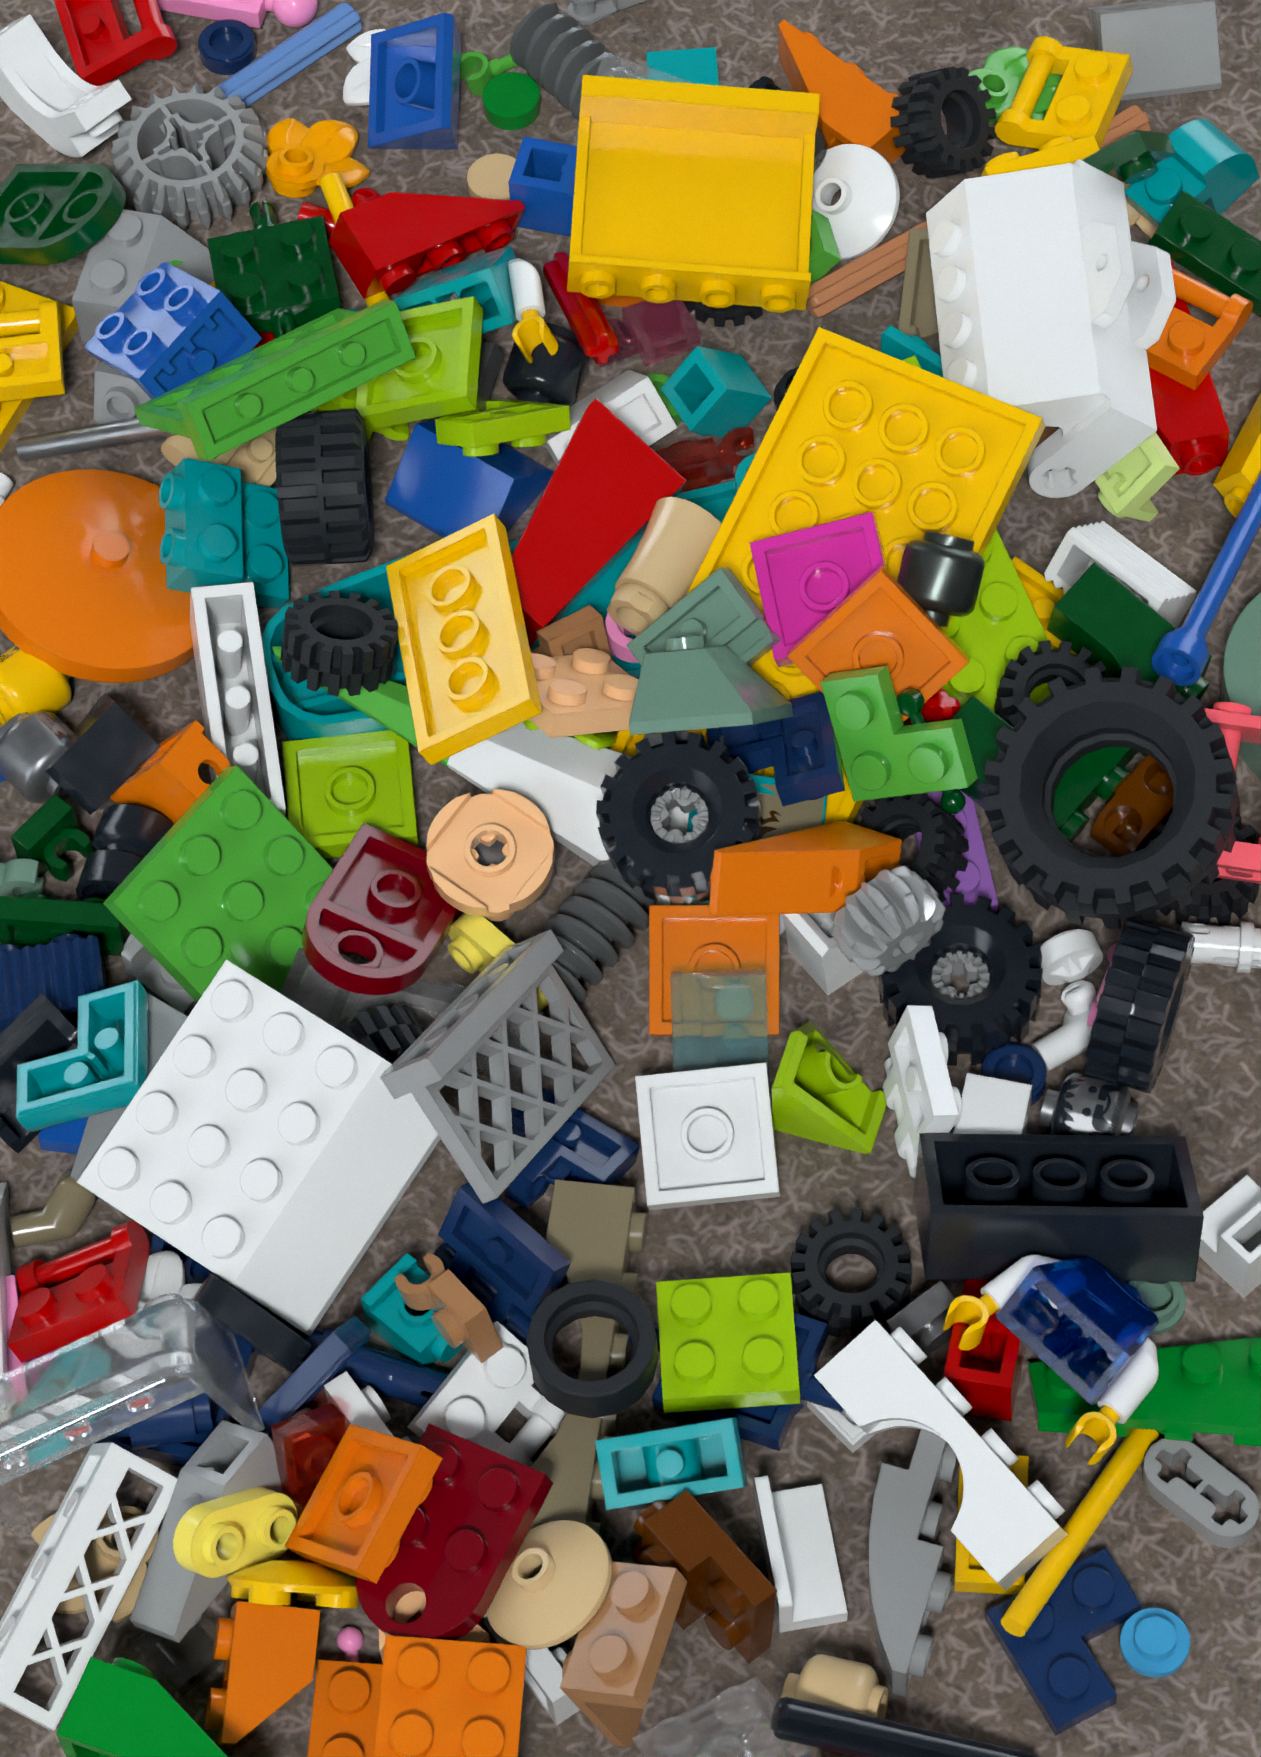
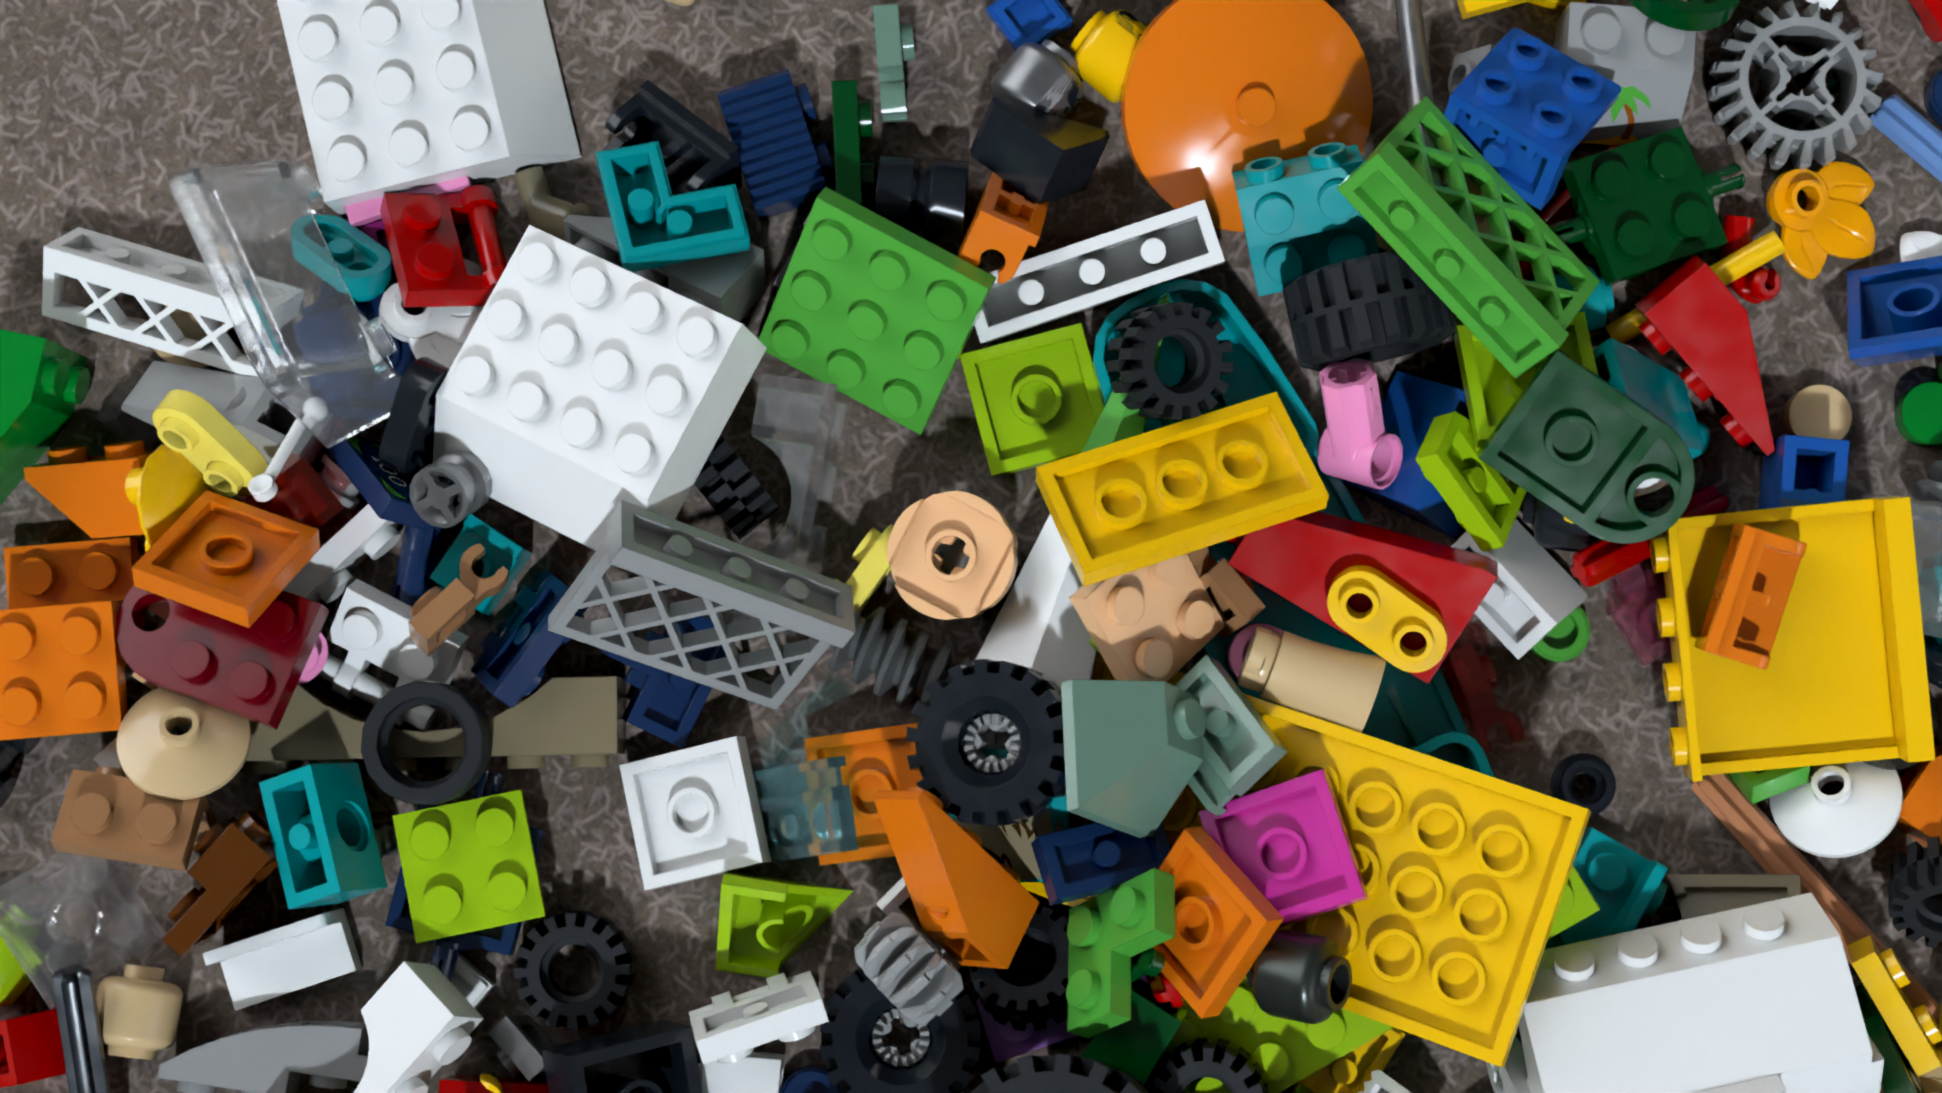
camera: 80 degrees right, 25 degrees up
dark green tile [11,794,93,882] -> none
dark red plate [302,823,462,995] -> none
teal brick [660,346,772,439] -> none
none -> white hinge [248,390,326,502]
none -> flat silver wheel [410,450,492,528]
none -> bright pink piece [1317,358,1403,490]
none -> yellow plate [1327,565,1448,673]
none -> dark green tile [1477,349,1695,544]
none -> orange hinge [1694,523,1807,670]

